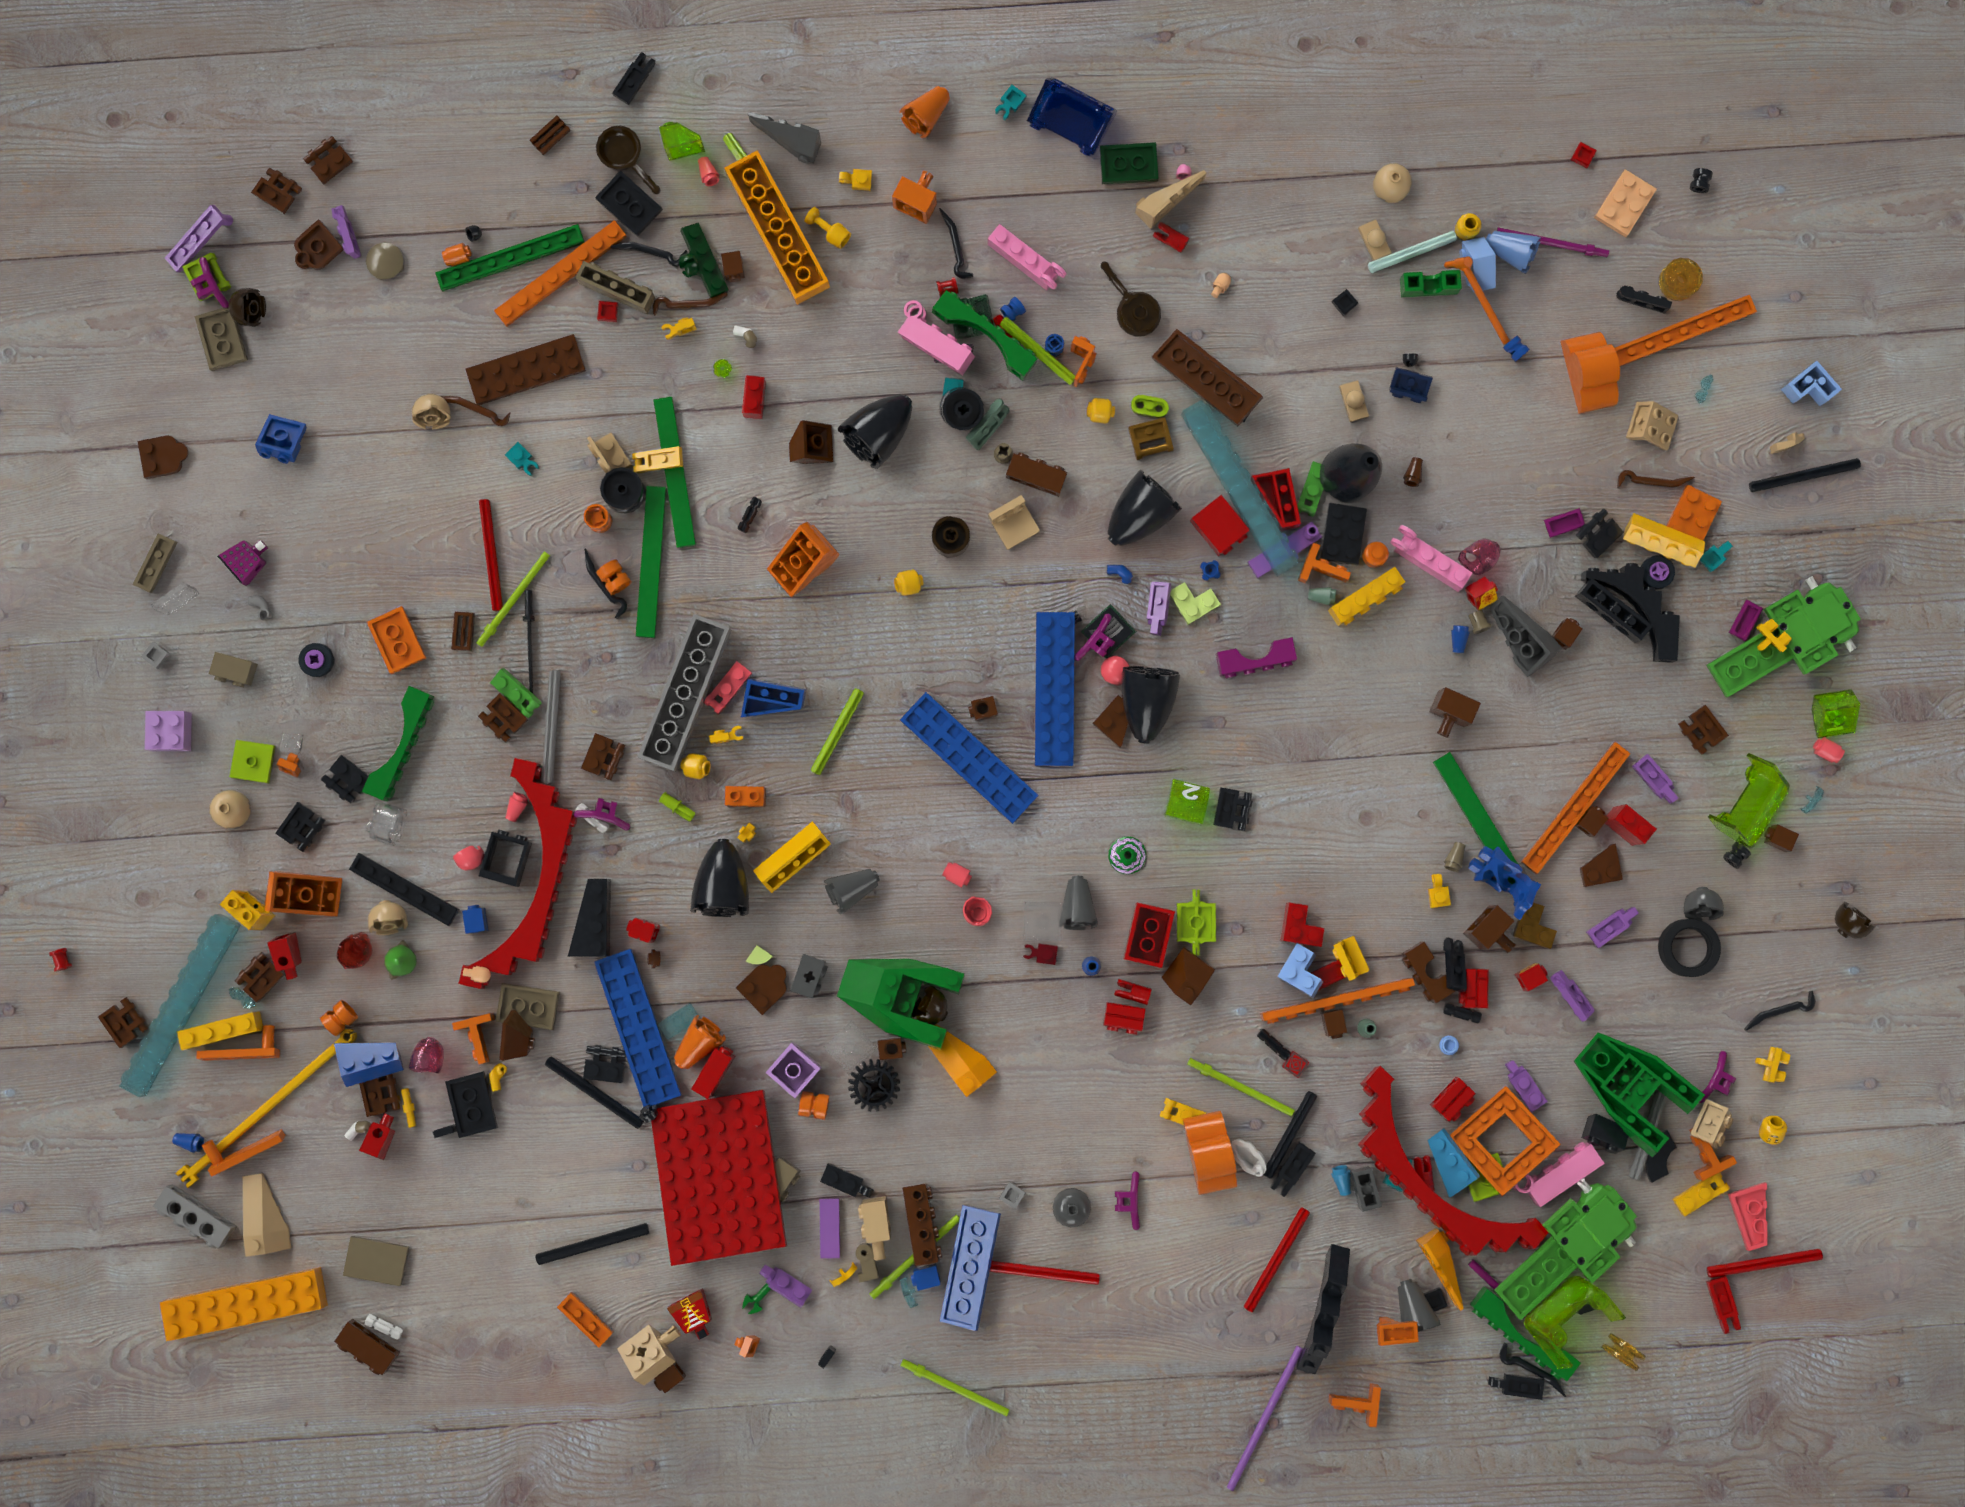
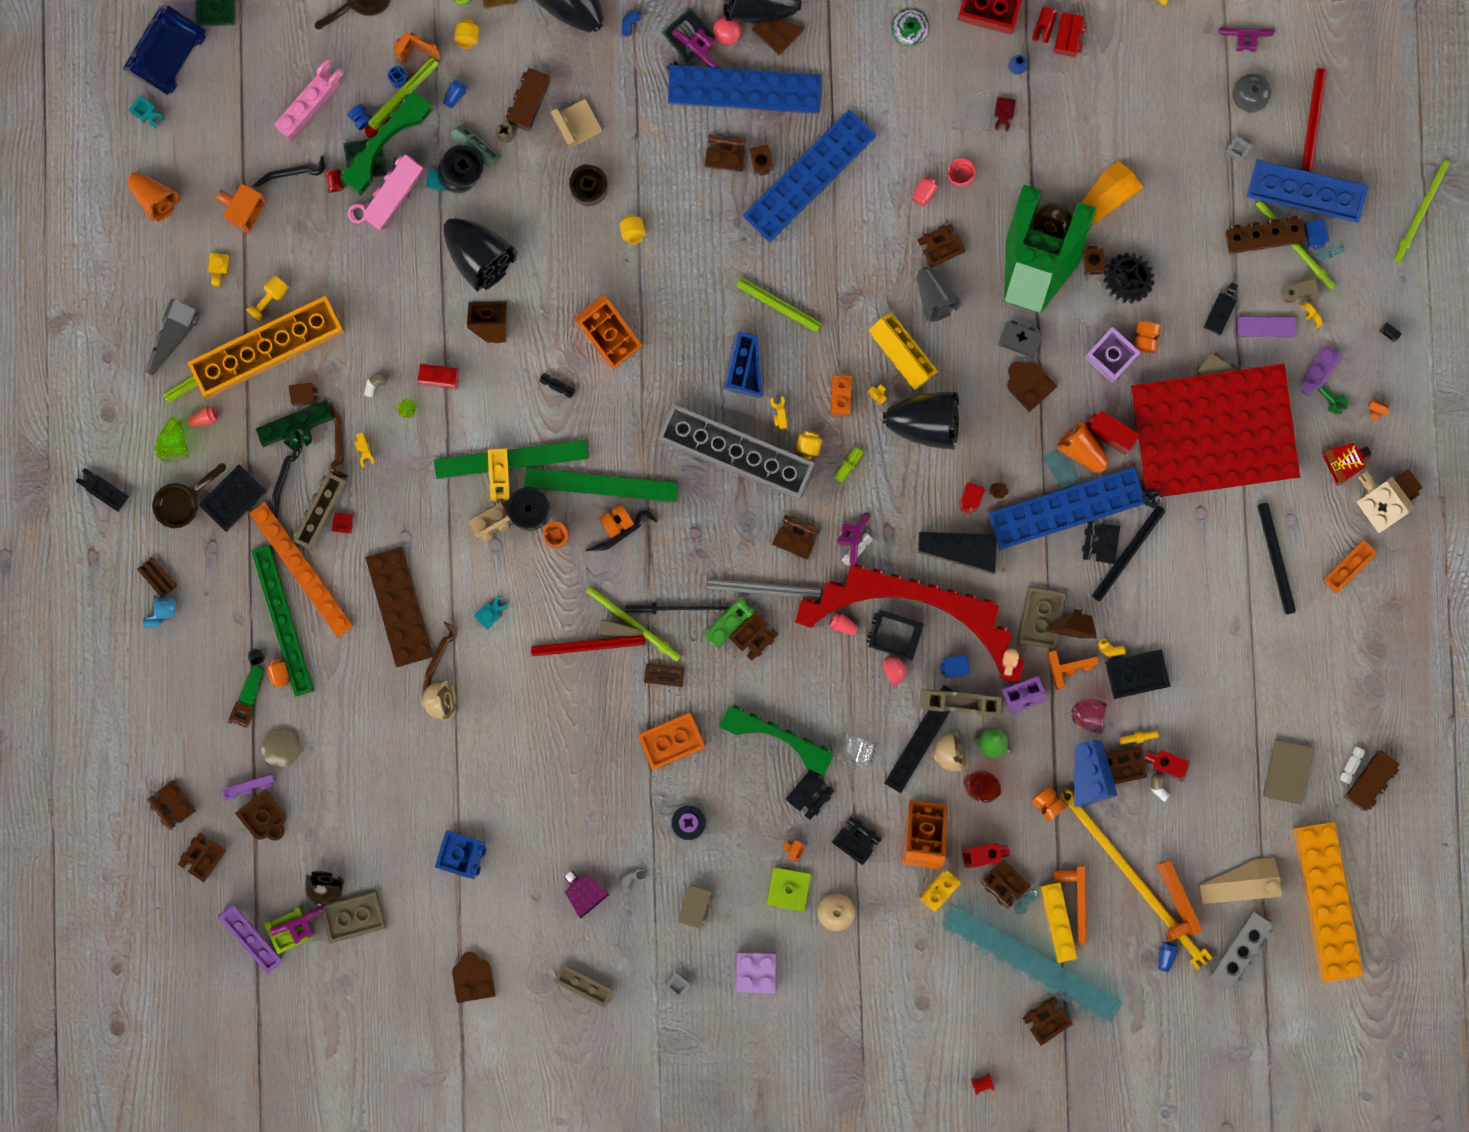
camera: 85 degrees left, 0 degrees up
black tile [433,1124,457,1138] -> none
coral plate [703,661,752,715] -> none
yellowish green tile [746,945,773,964] -> none
tan brick [858,1196,891,1260] -> none
dark grey cone [1059,875,1098,930] -> none
none -> dark azure piece [143,596,177,628]
none -> green piece [228,666,265,728]
none -> blue cone [442,79,467,109]
none -> dark tan slope [600,619,643,636]
none -> reddish brown plate [705,134,747,172]
none -> reddish brown plate [917,223,966,268]
none -> dark tan arch [919,688,1002,716]
none -> medium lavender brick [1002,676,1047,714]

